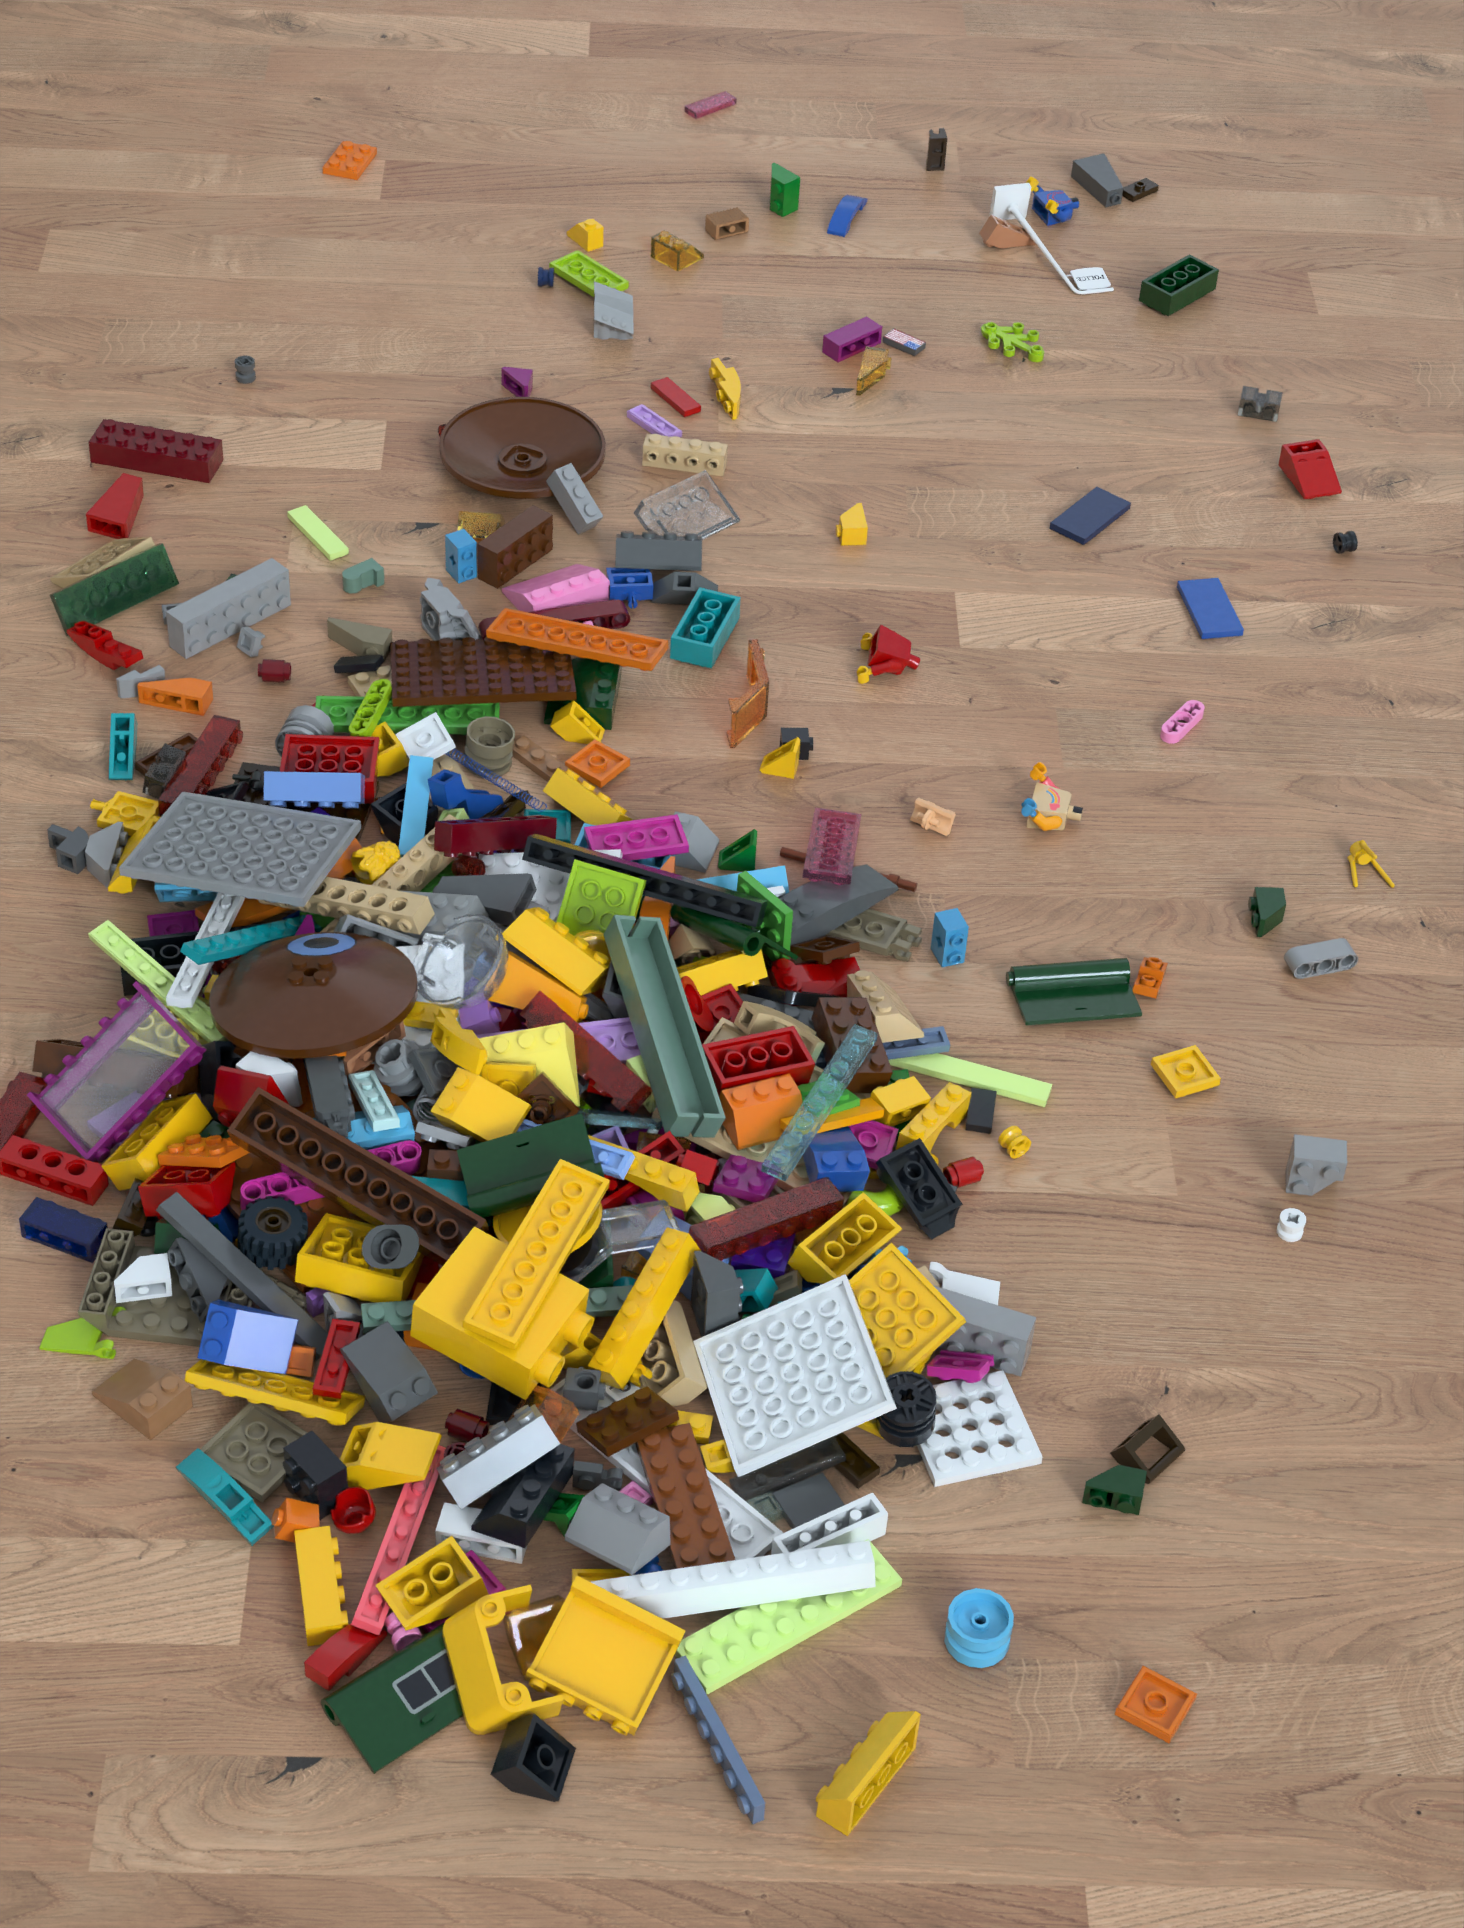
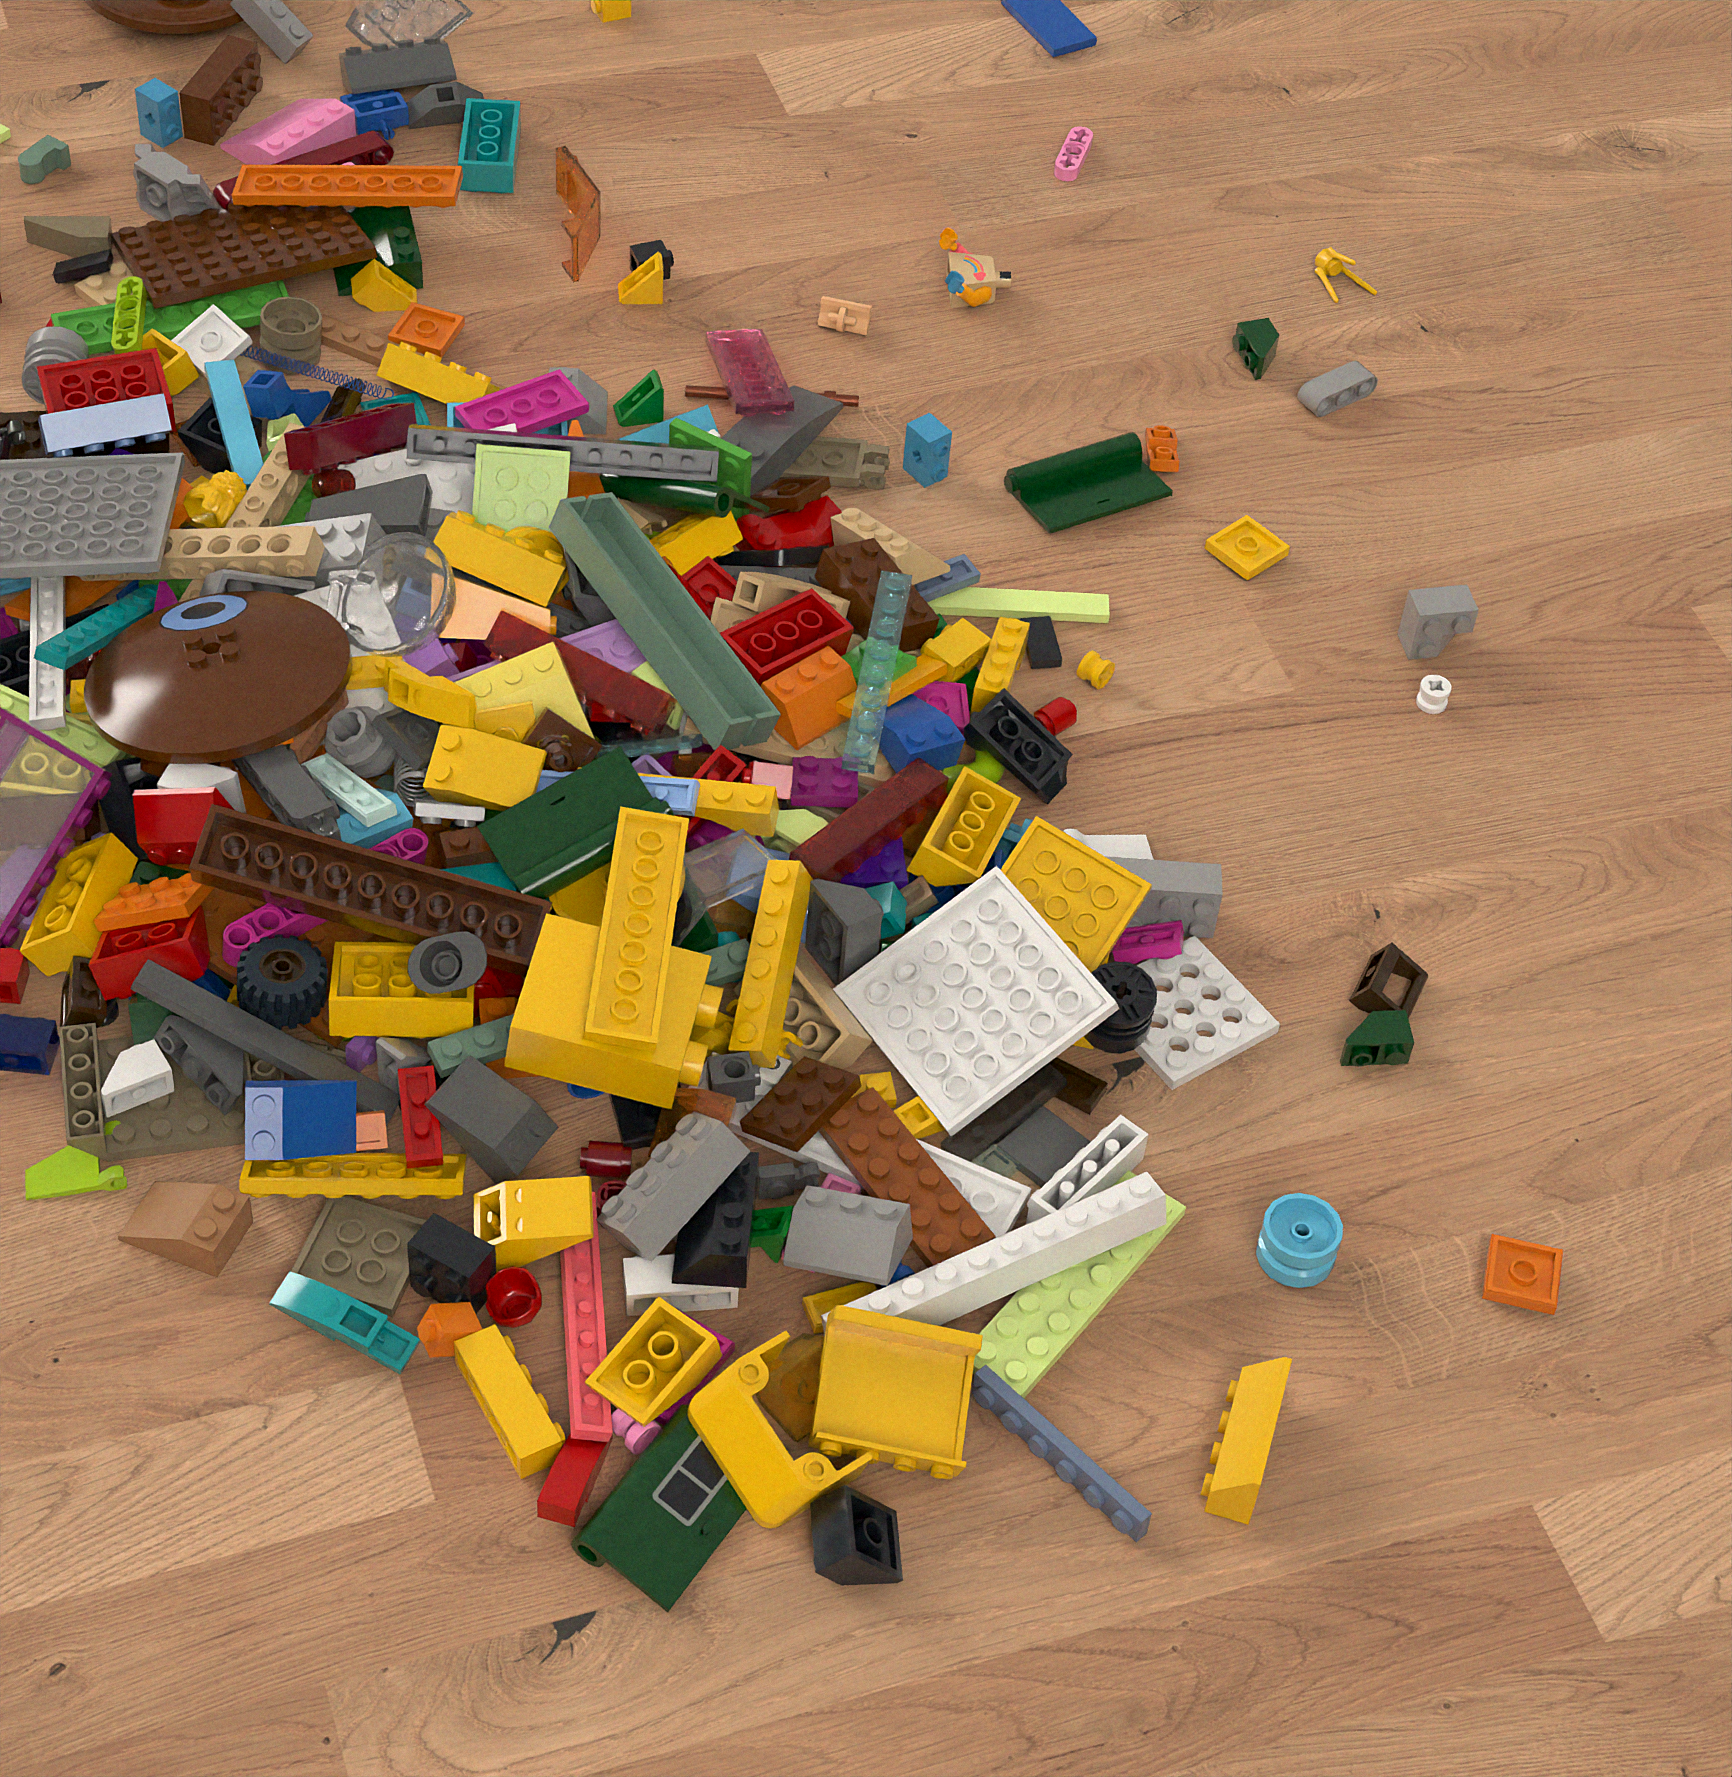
camera: 20 degrees left, 5 degrees up
clear yellow slope [457,511,505,541] -> none
red torso [857,624,920,684] -> none

